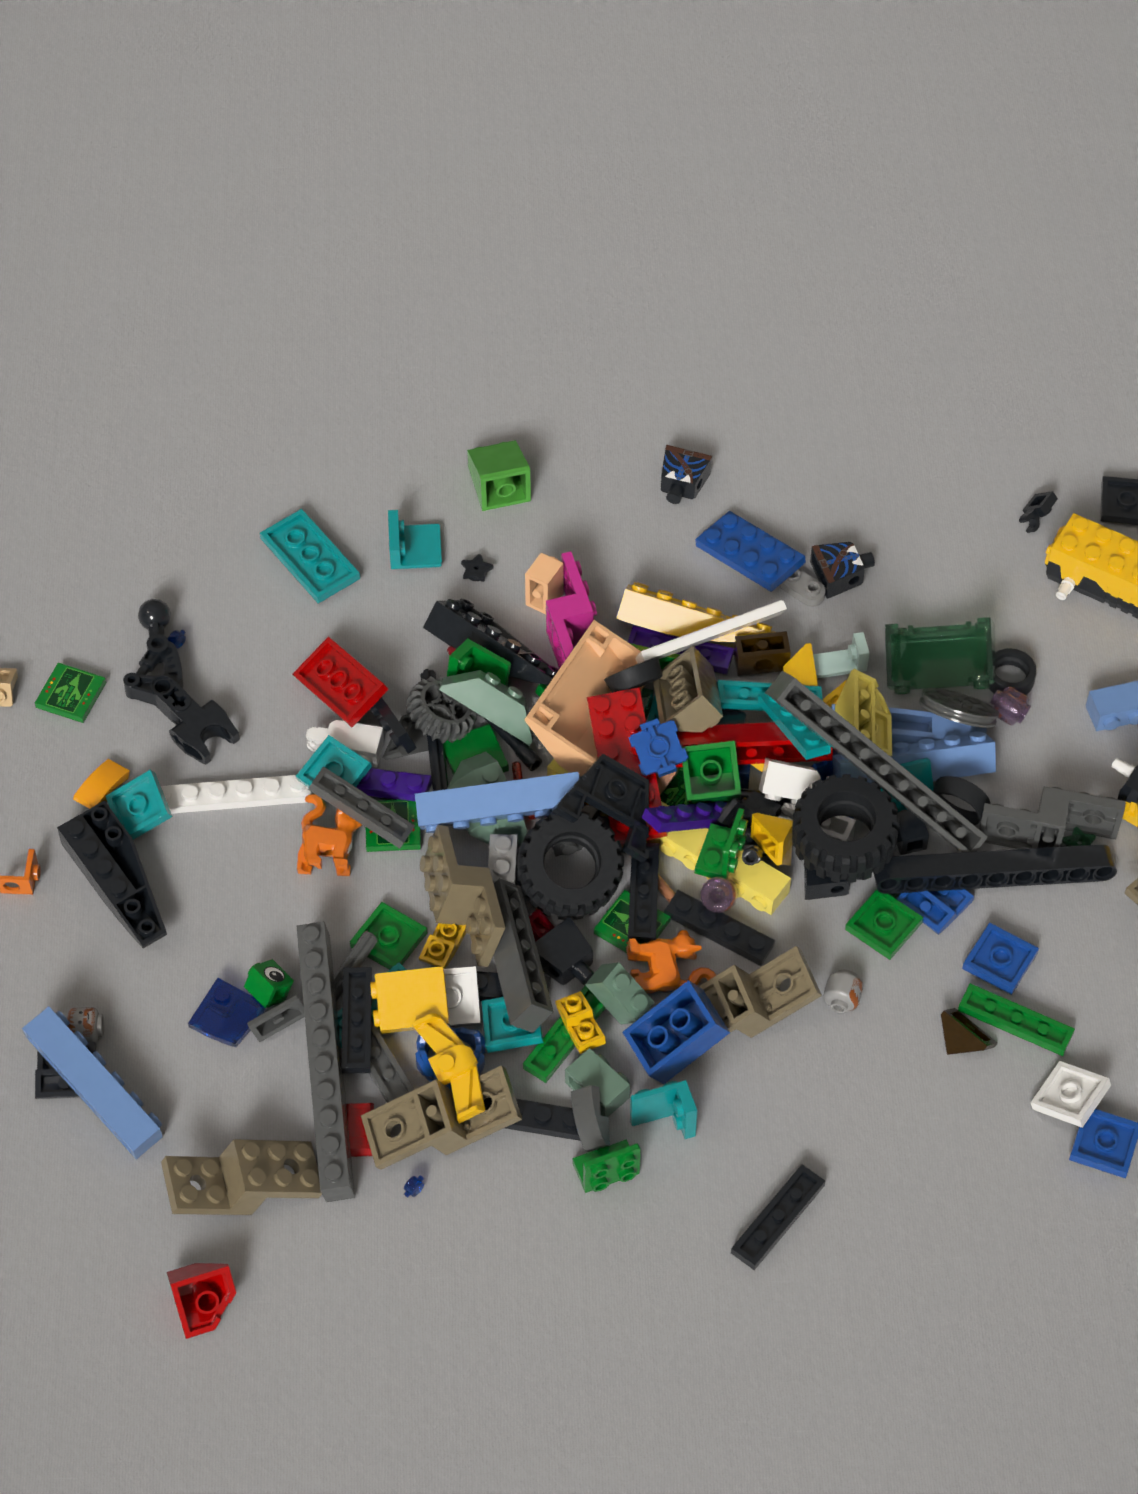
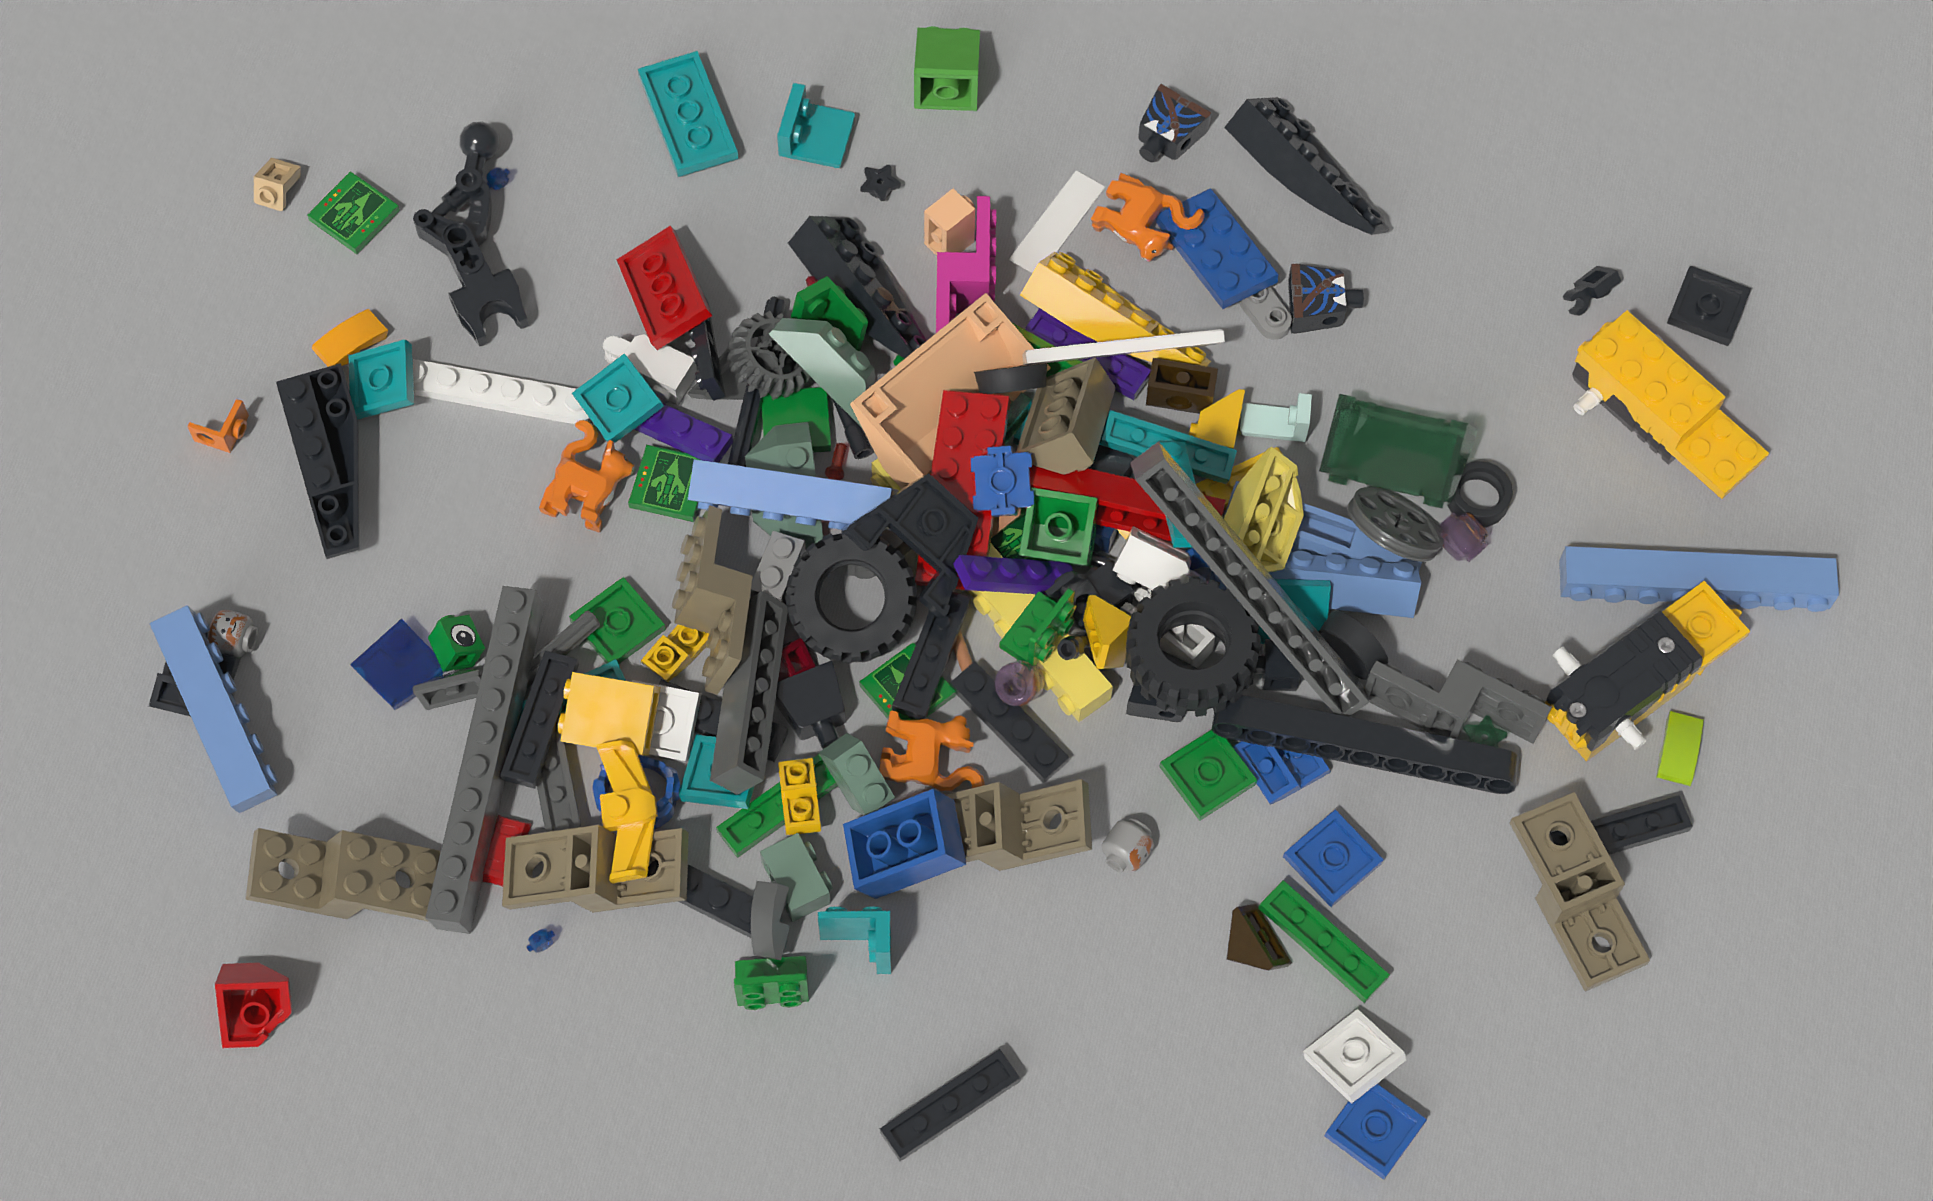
camera: 15 degrees right, 10 degrees up
dark grey plate [308,767,415,849] -> none
none -> white sticker [1009,170,1105,273]
none -> orange animal [1091,173,1204,262]
none -> black wedge [1224,97,1389,235]

